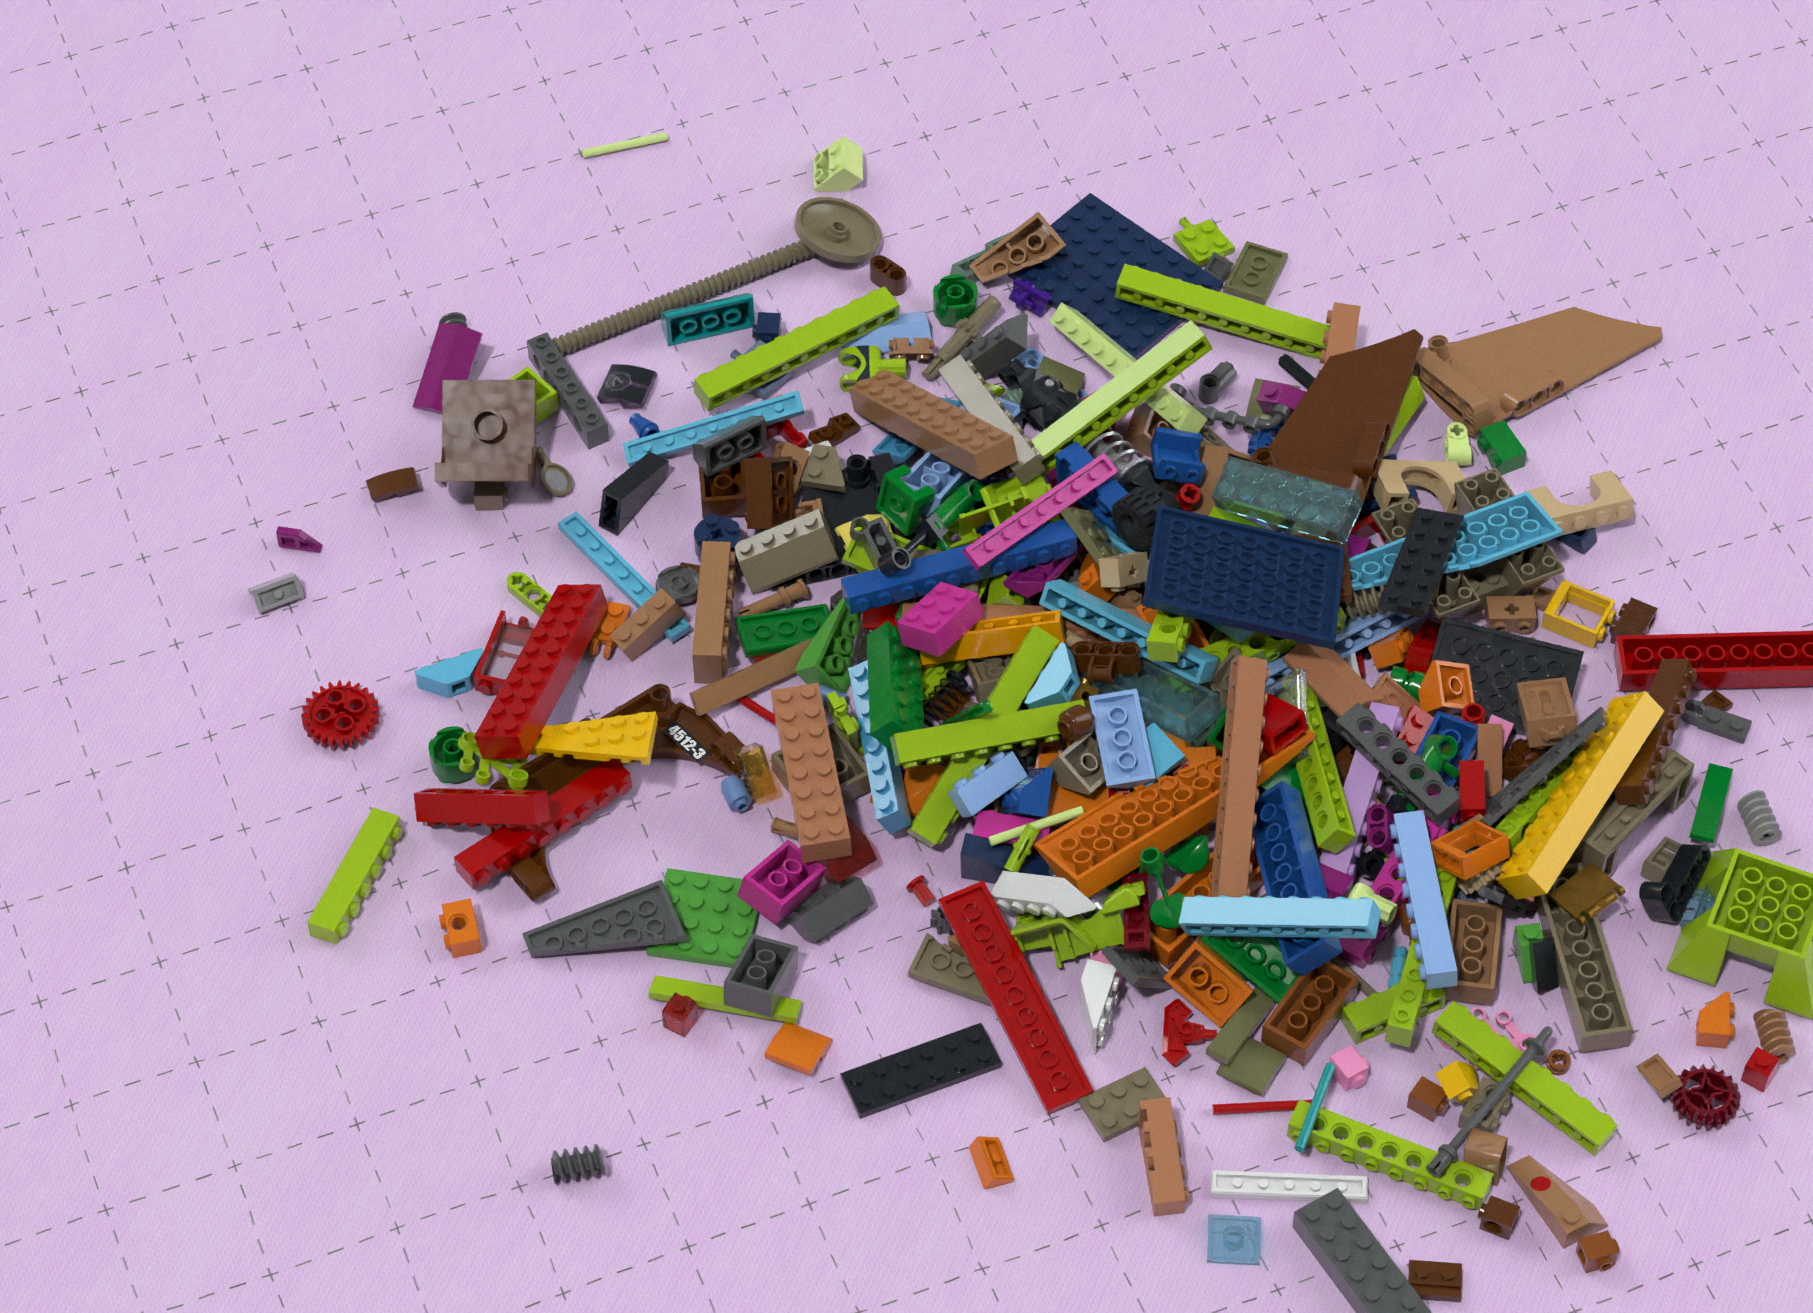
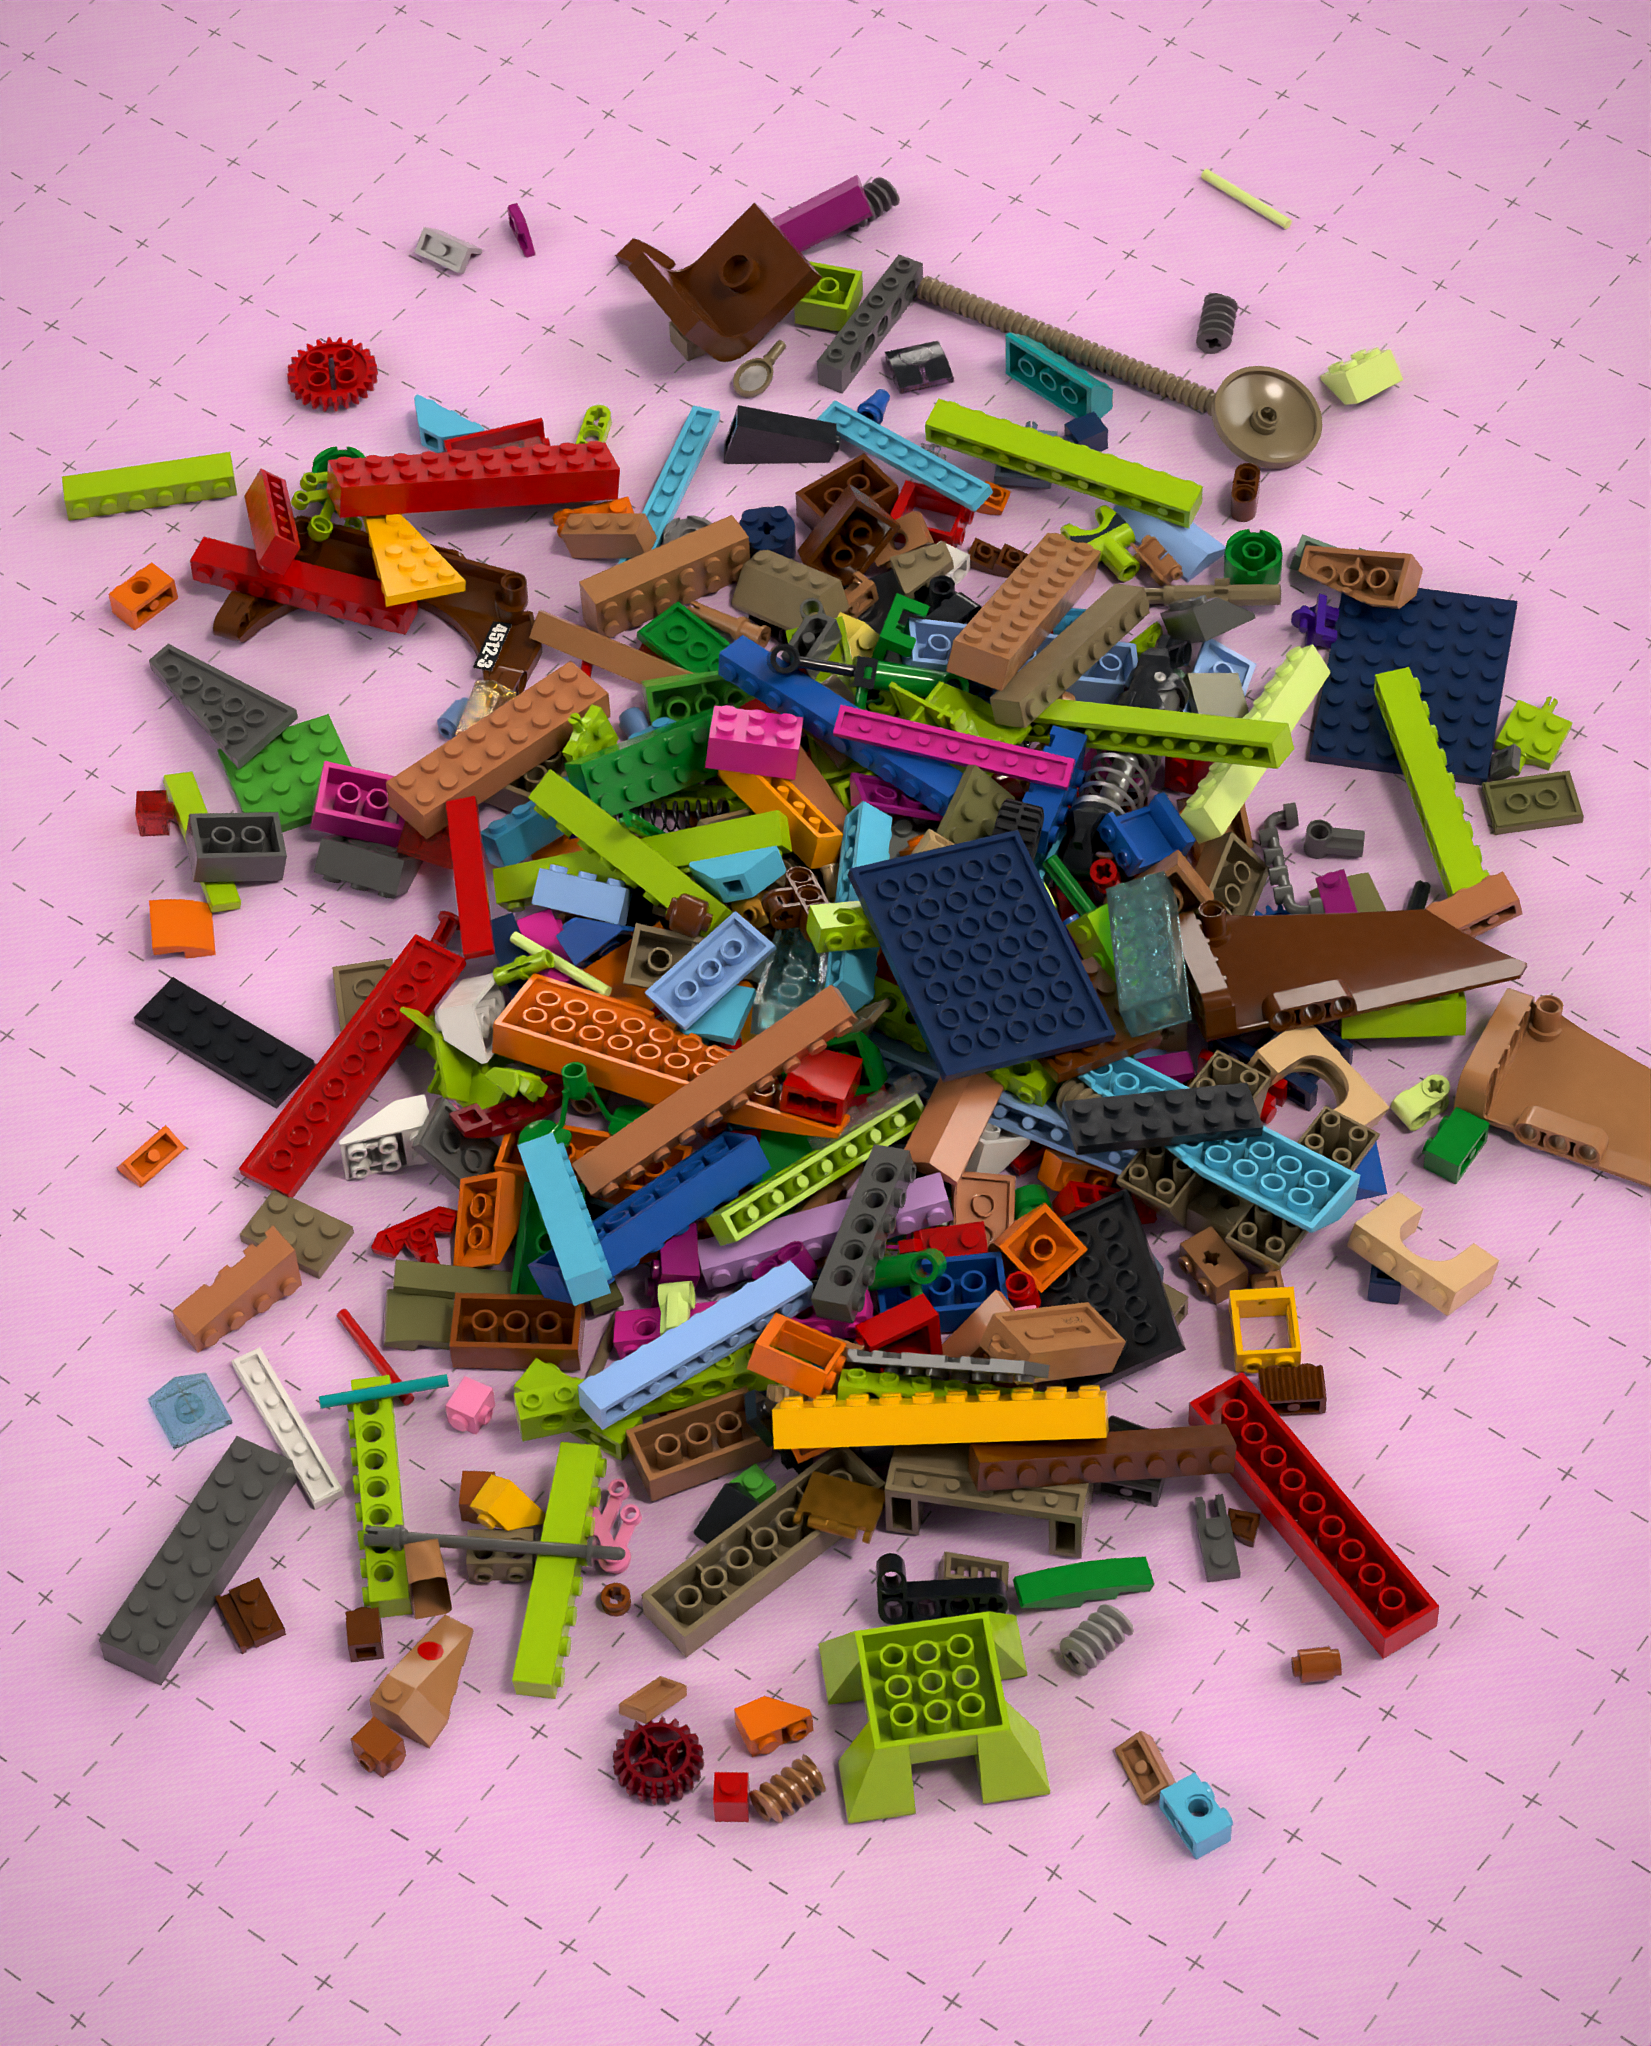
camera: 60 degrees right, 0 degrees up
dark grey slope [692,416,767,477] -> none
none -> red tile [446,796,495,960]
none -> dark grey piece [1196,293,1238,354]

